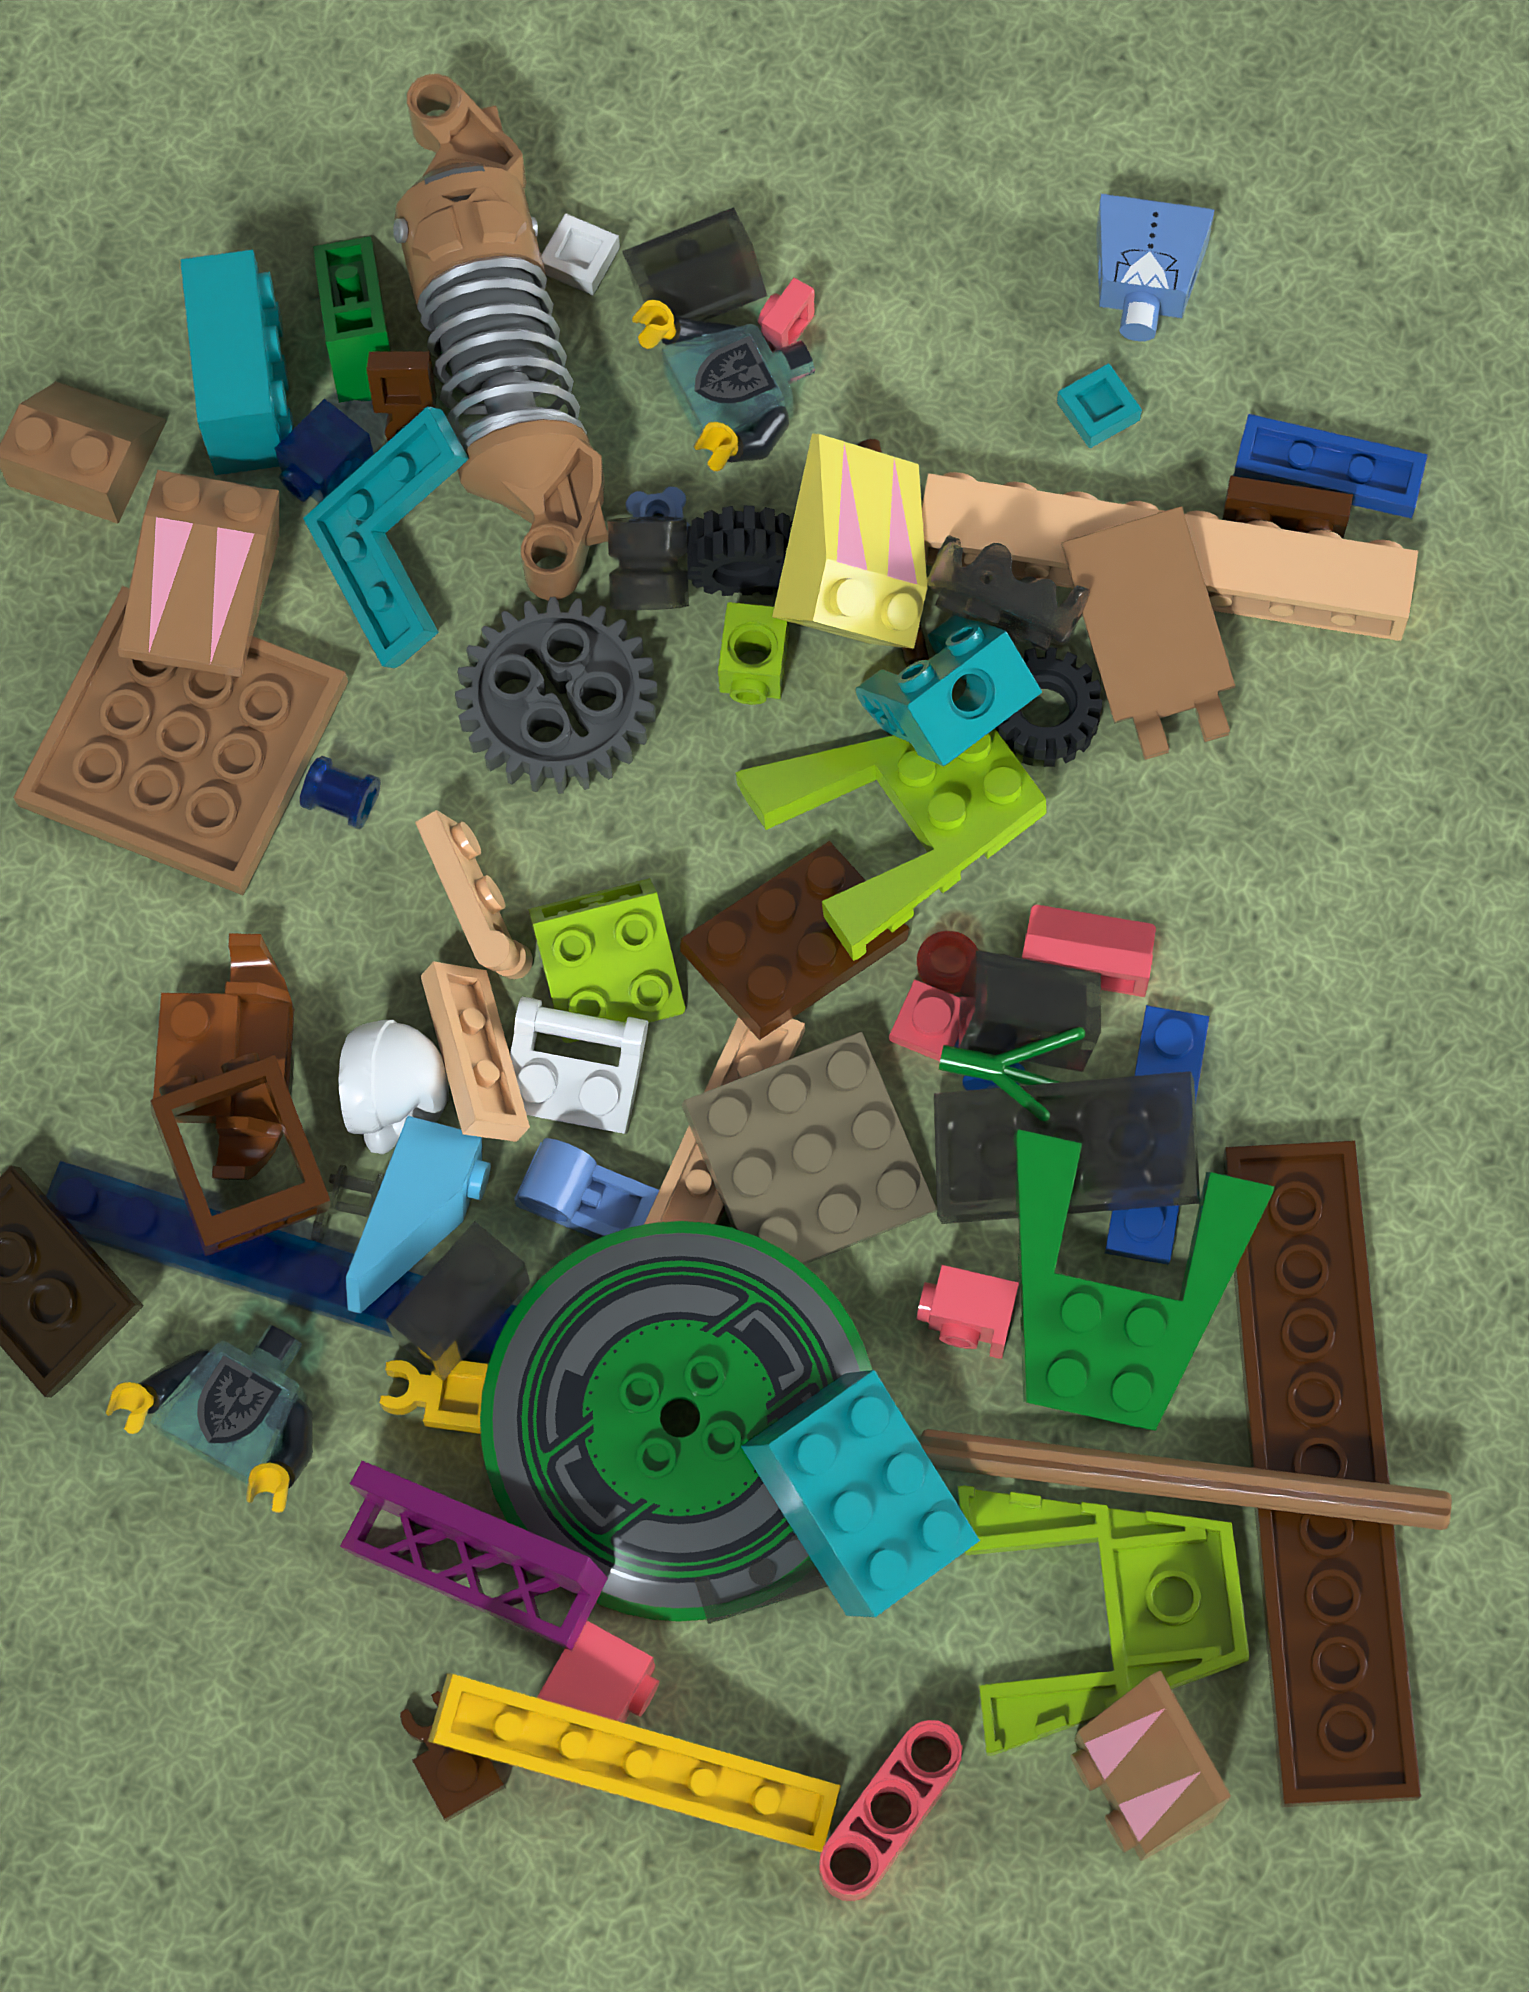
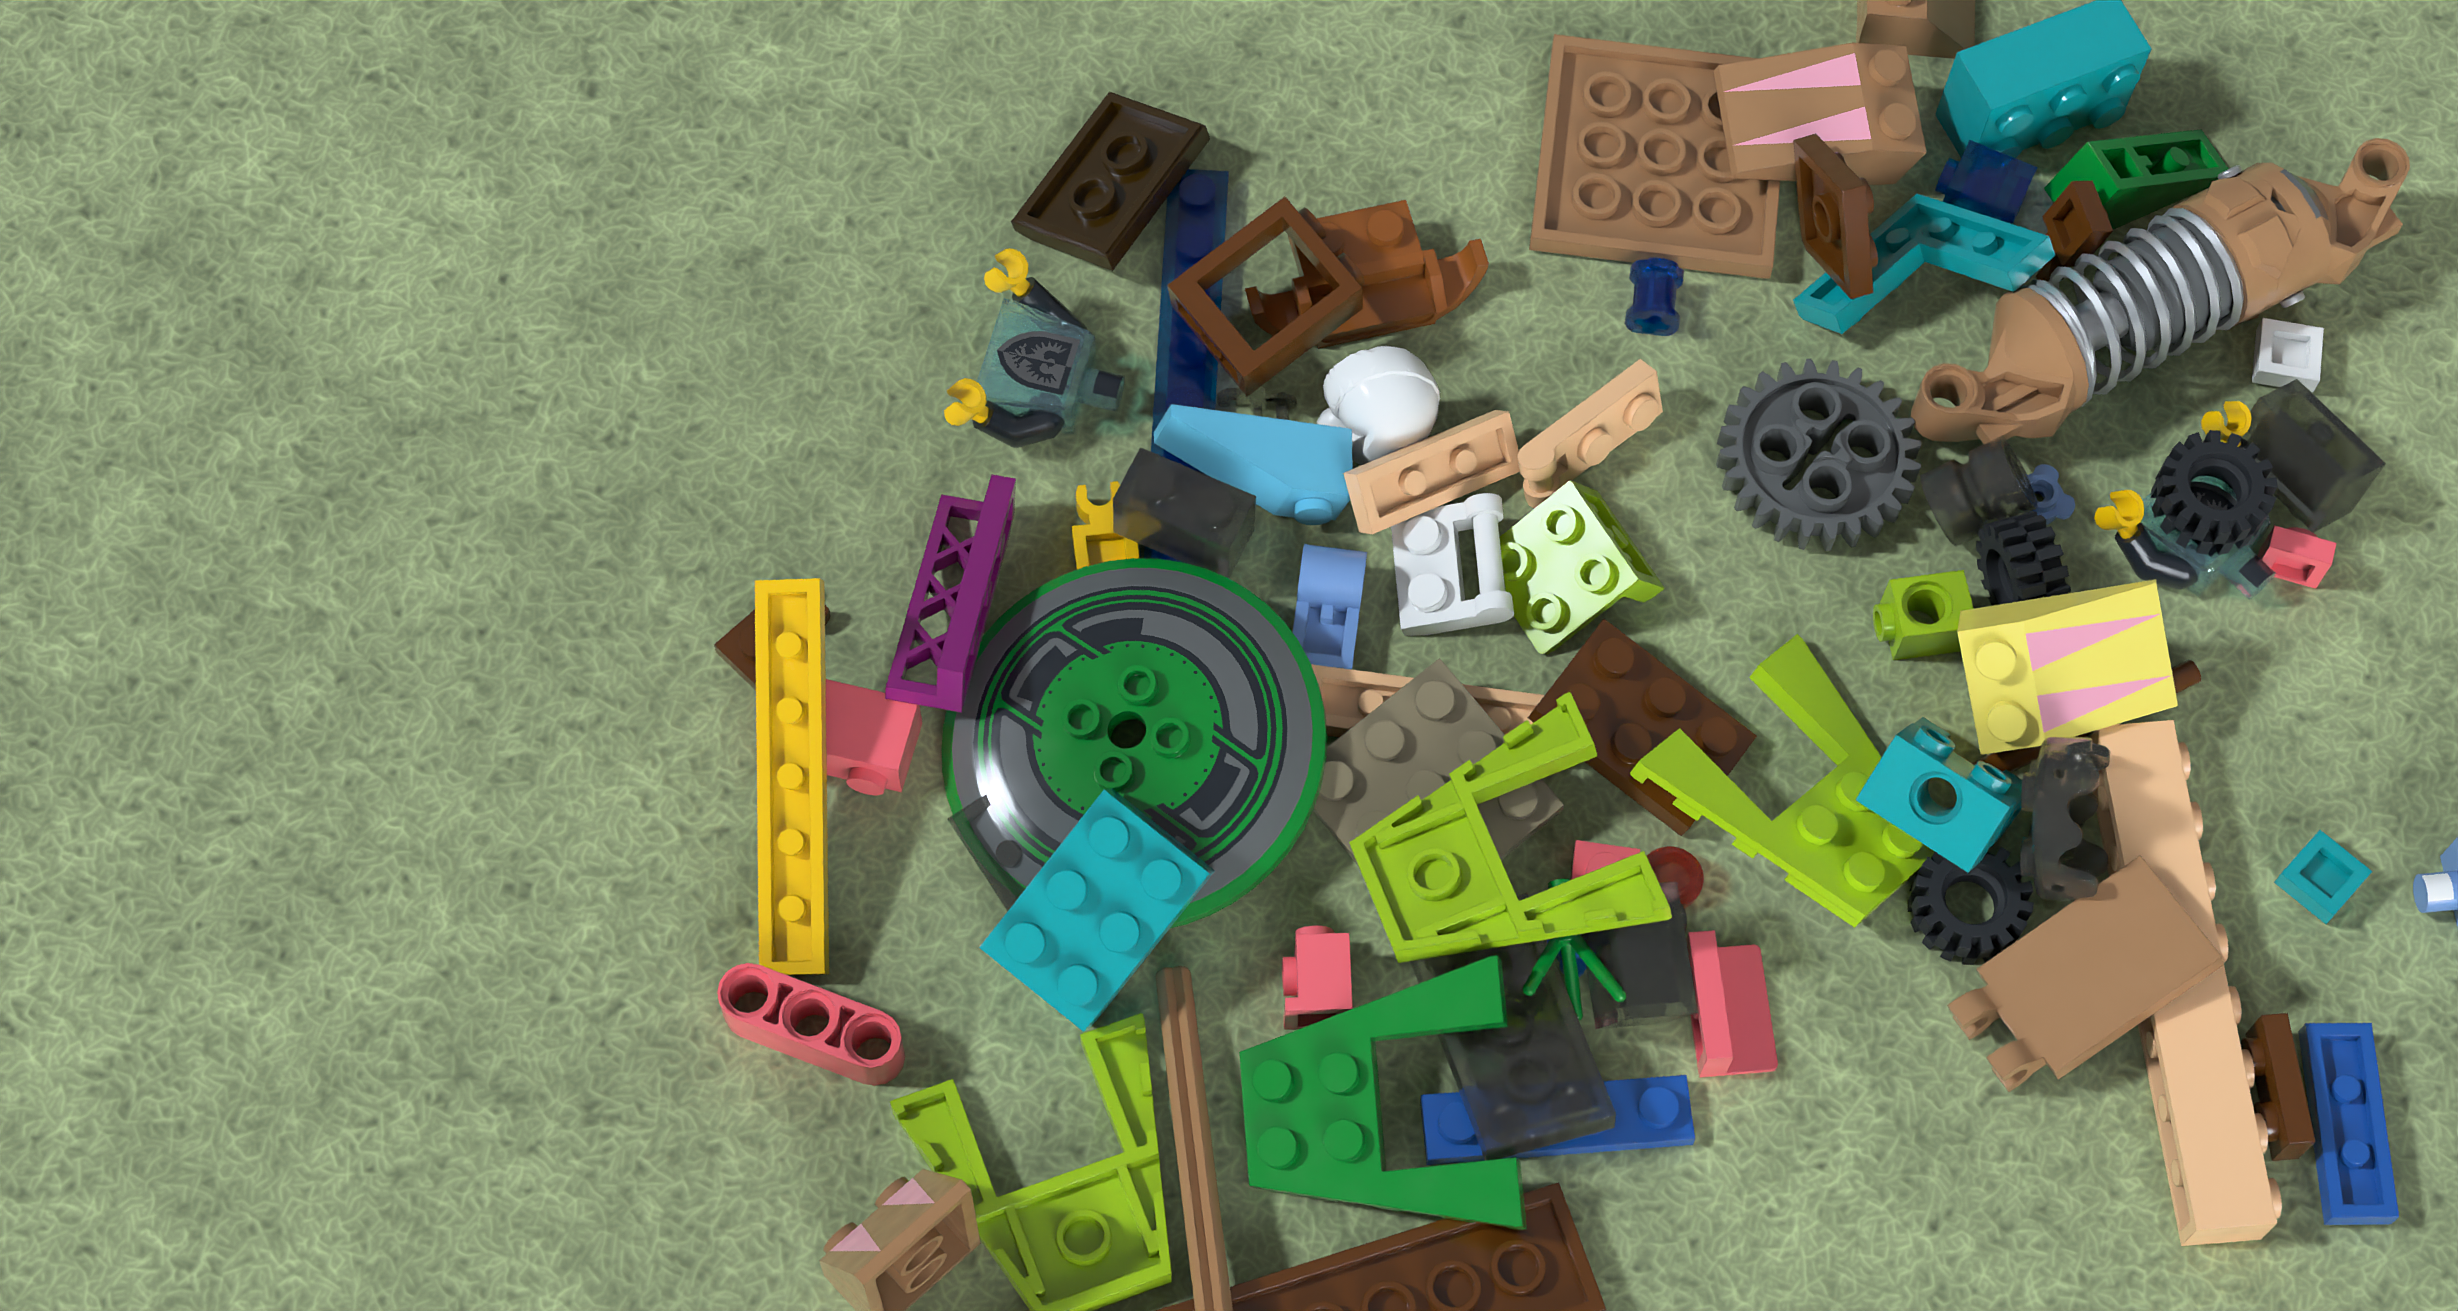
camera: 70 degrees right, 5 degrees down
none -> lime wing [1349,692,1672,963]
none -> reddish brown plate [1793,134,1878,299]
none -> black tyre [2150,430,2278,555]

